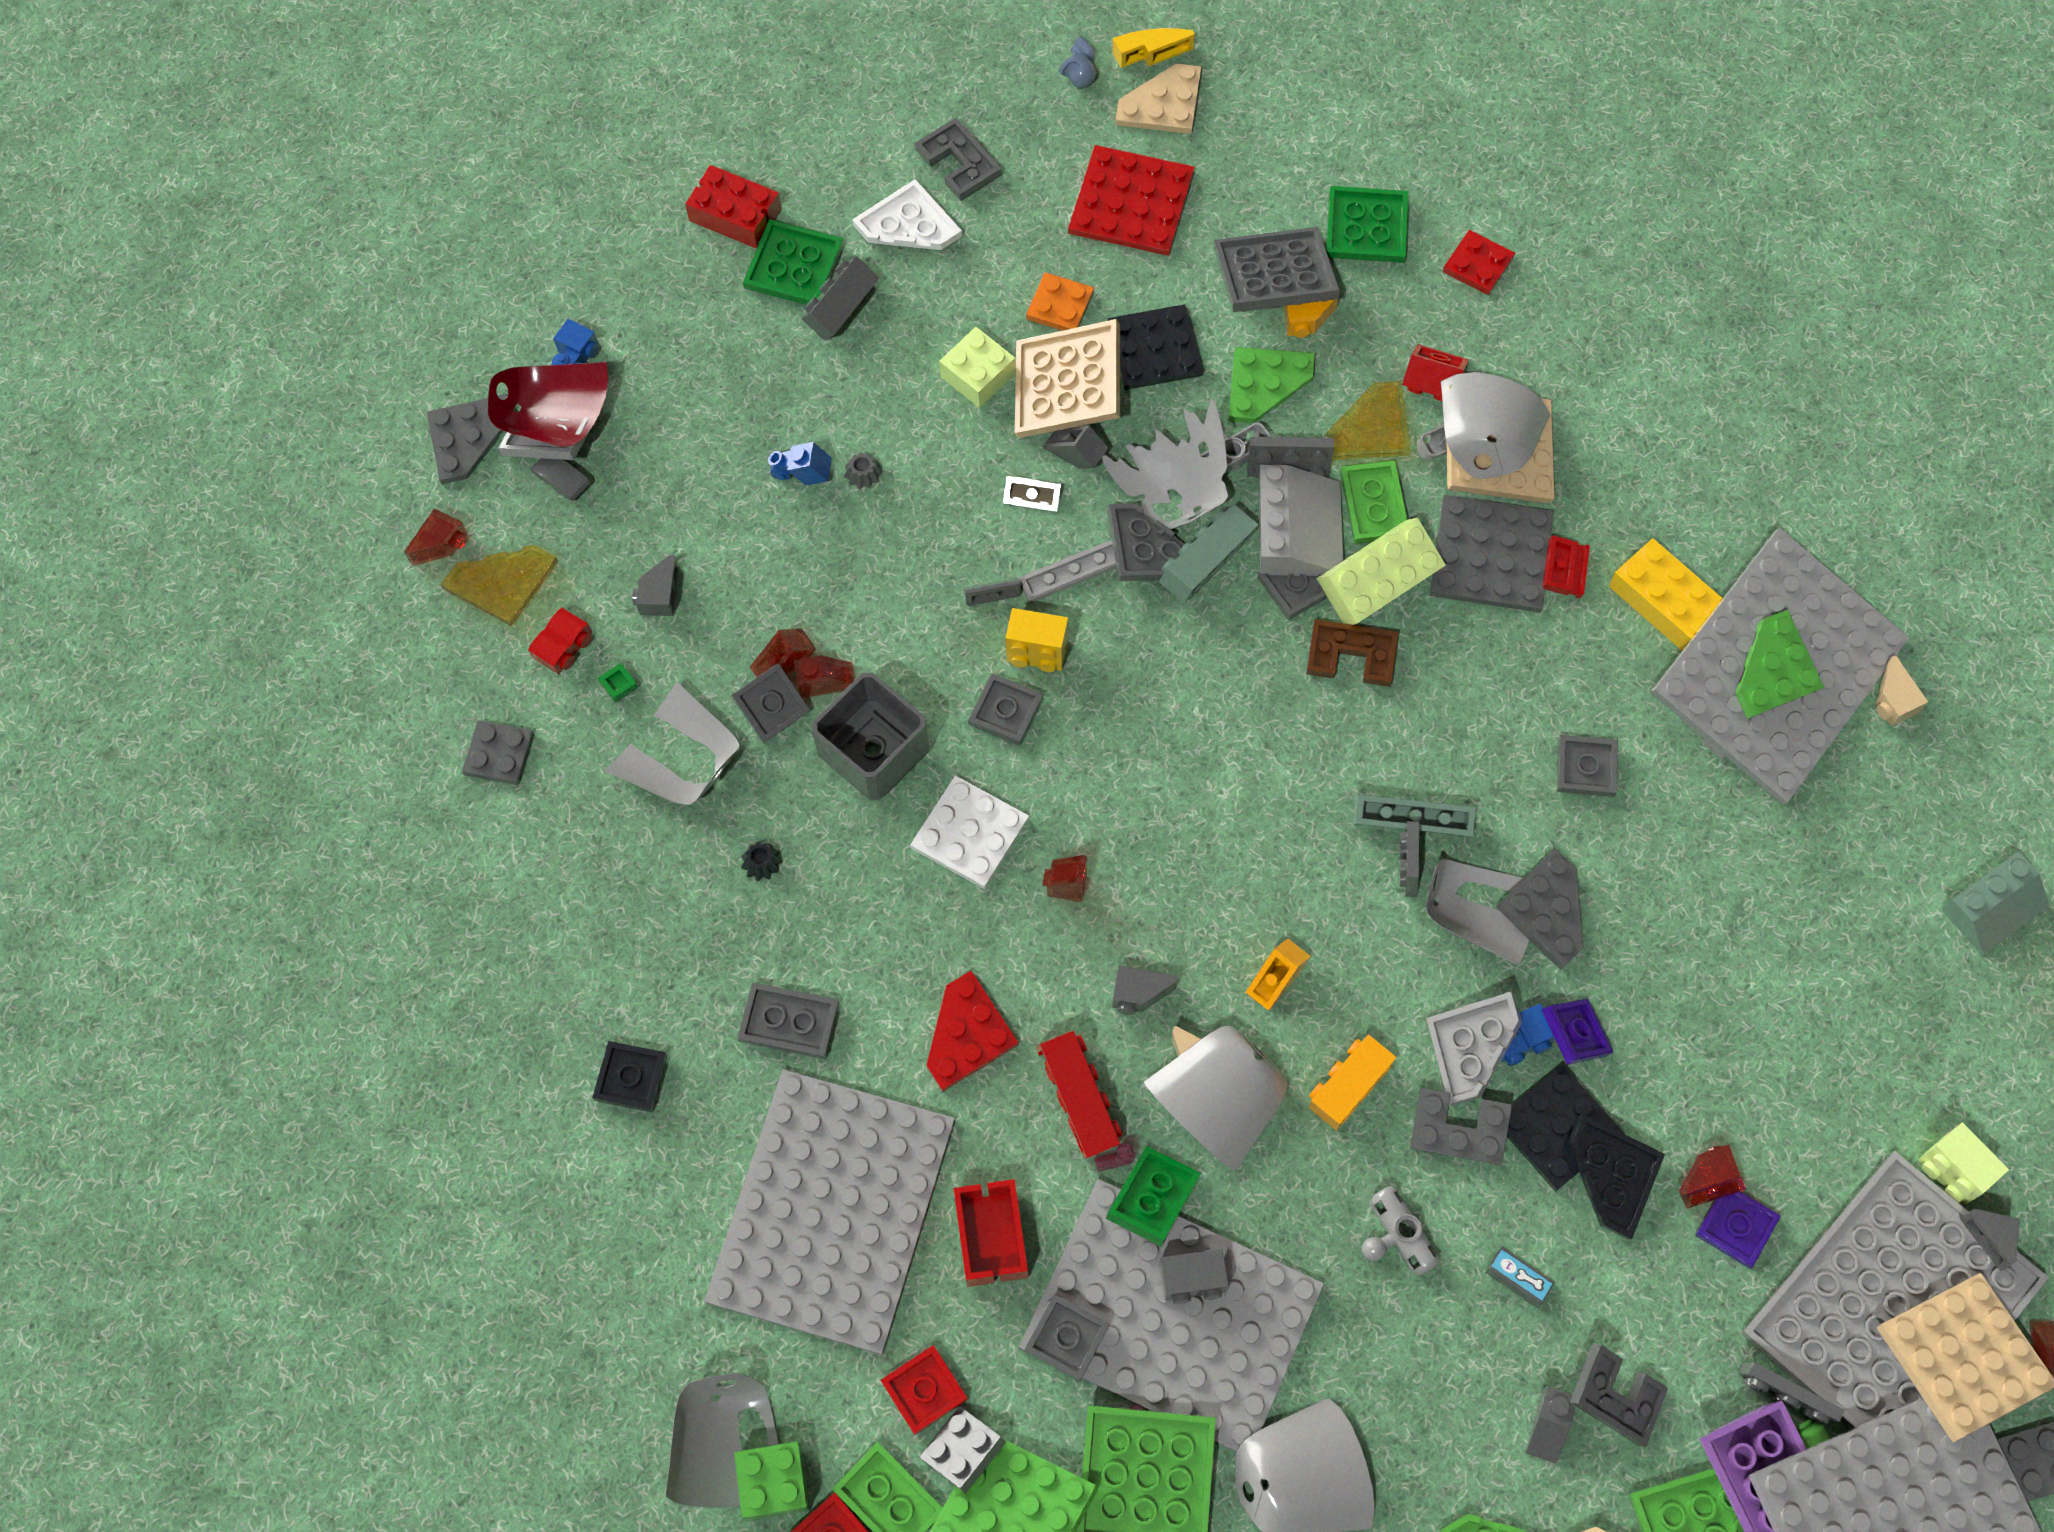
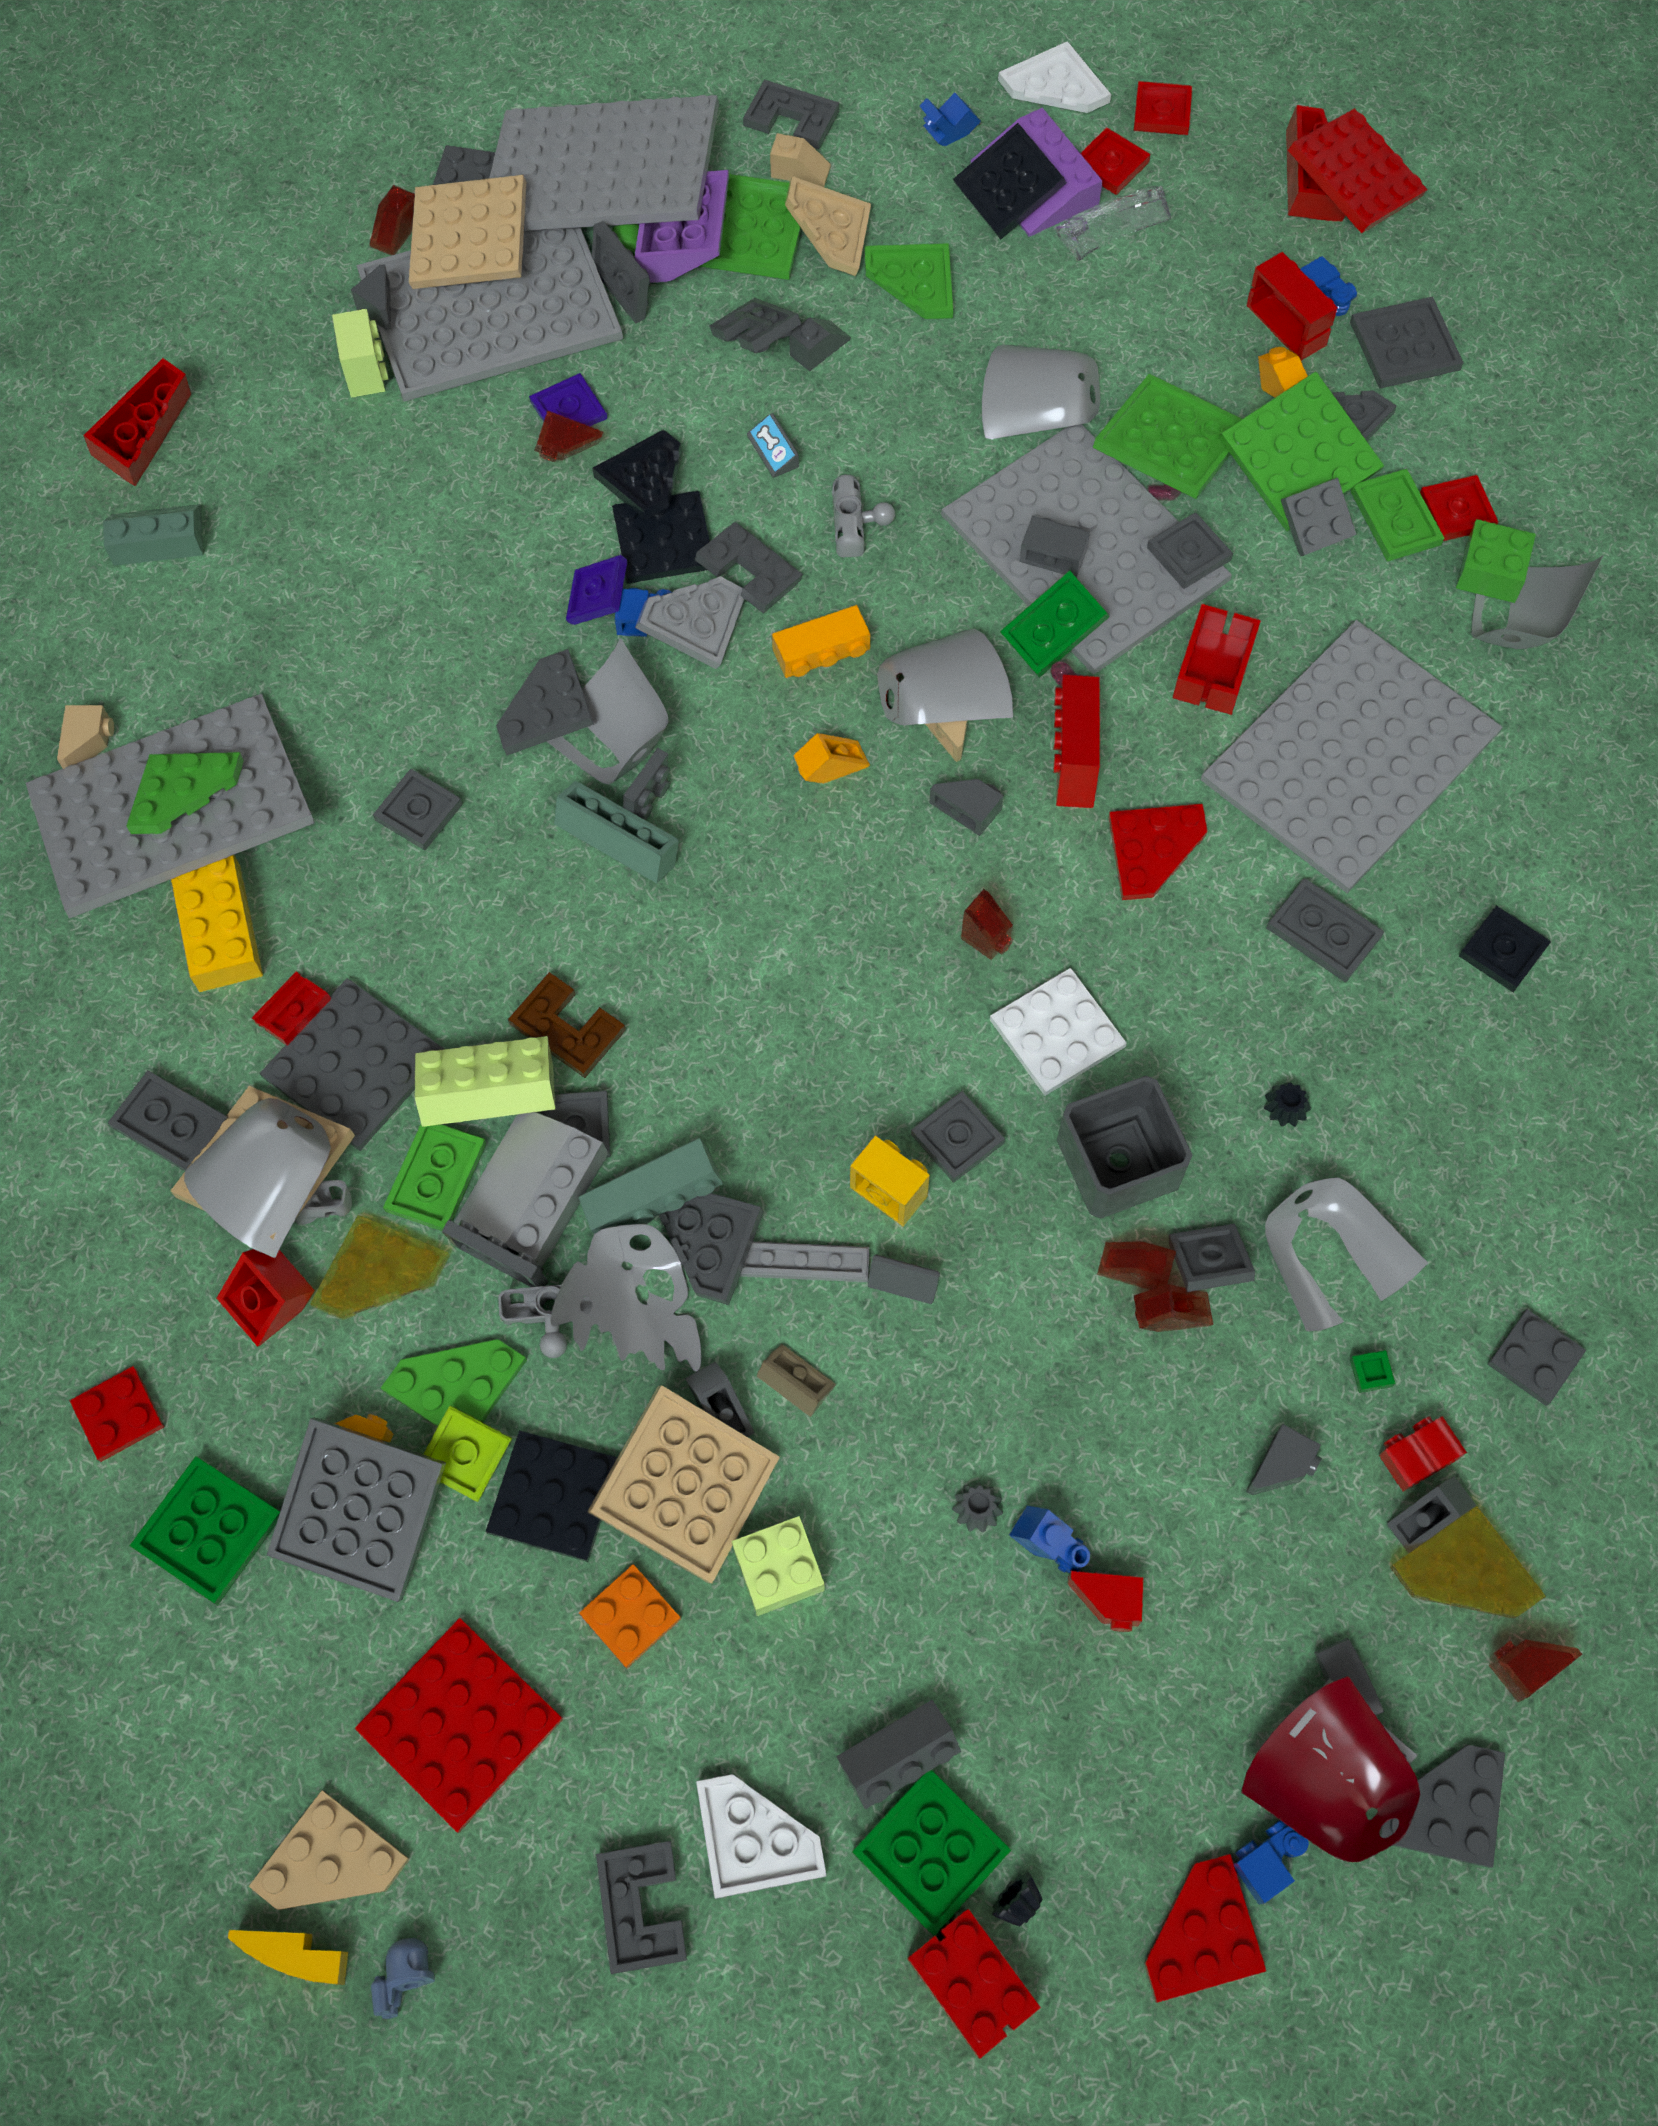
camera: 155 degrees left, 0 degrees up
red plate [880,1345,968,1436] -> none
none -> dark grey plate [108,1070,228,1171]
none -> lime tile [423,1405,513,1502]
none -> black piece [992,1871,1043,1927]
none -> red slope [1068,1571,1144,1632]
none -> red plate [1144,1854,1267,2003]
none -> dark grey slope [1387,1476,1477,1553]

